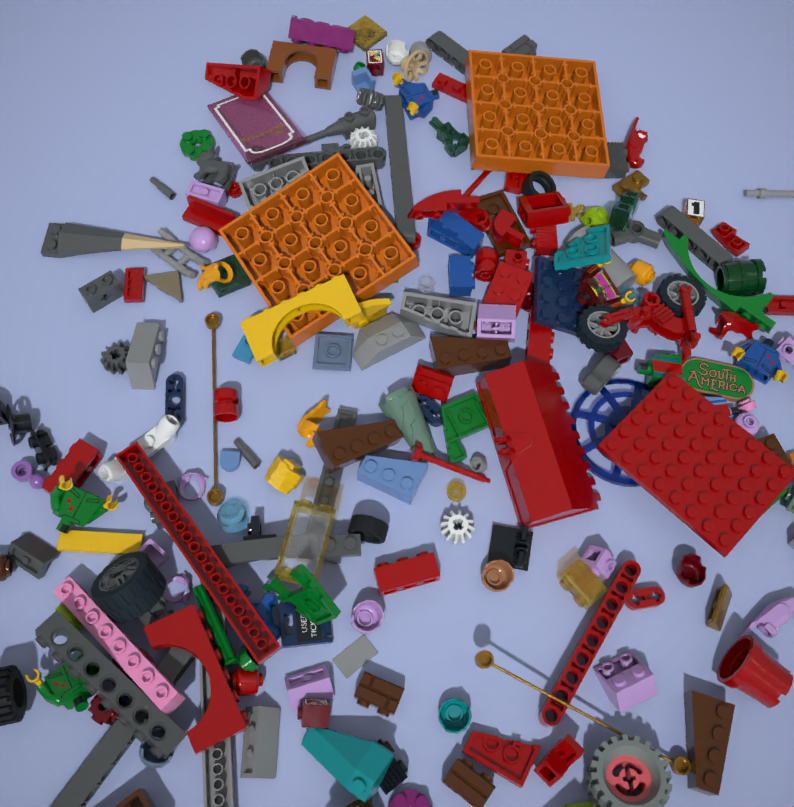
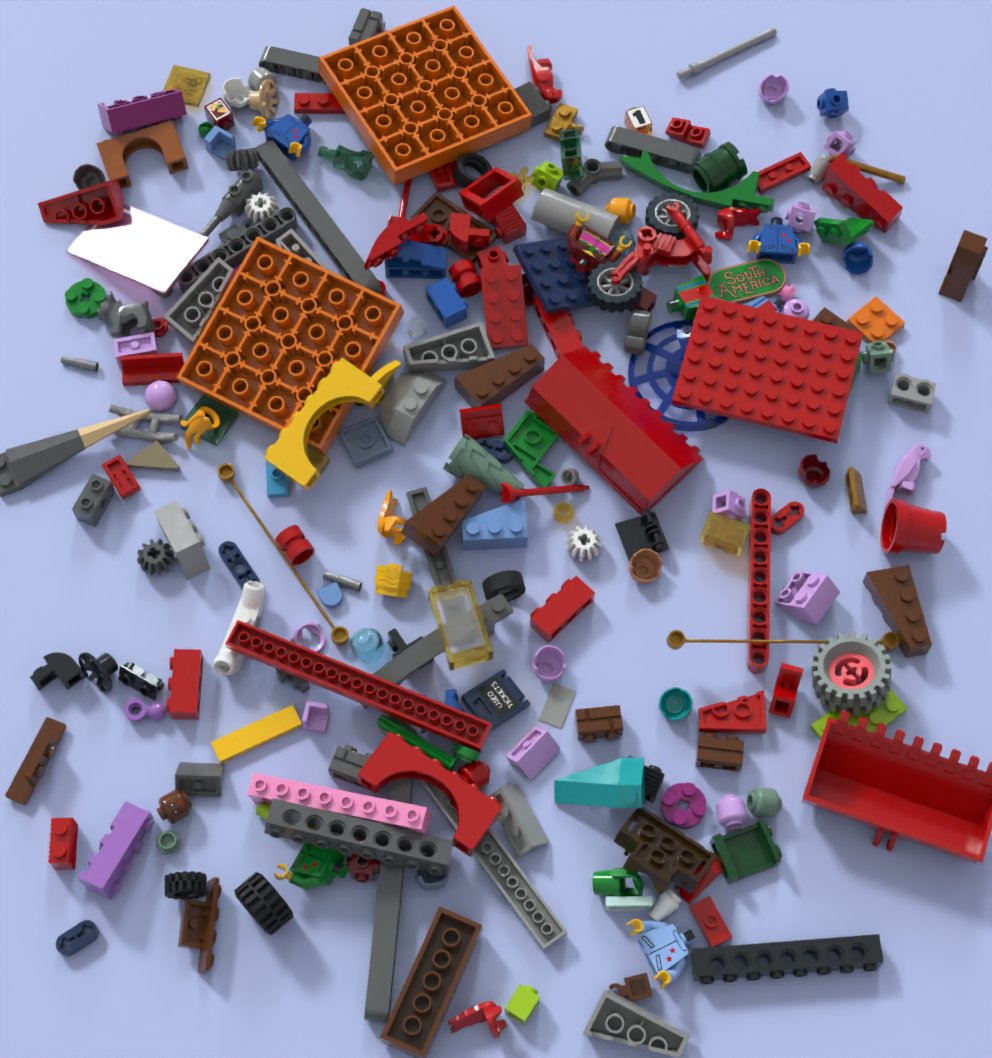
camera: 25 degrees left, 0 degrees up
green torso [50,475,118,534] -> none
black wheel [91,551,166,623] -> none
lavender piece [163,572,190,604] -> none
green wing [262,564,341,625] -> none
dark red brick [297,699,330,728] -> none
lavender slope [477,304,516,343] -> none
teal plate [554,224,611,271] -> none

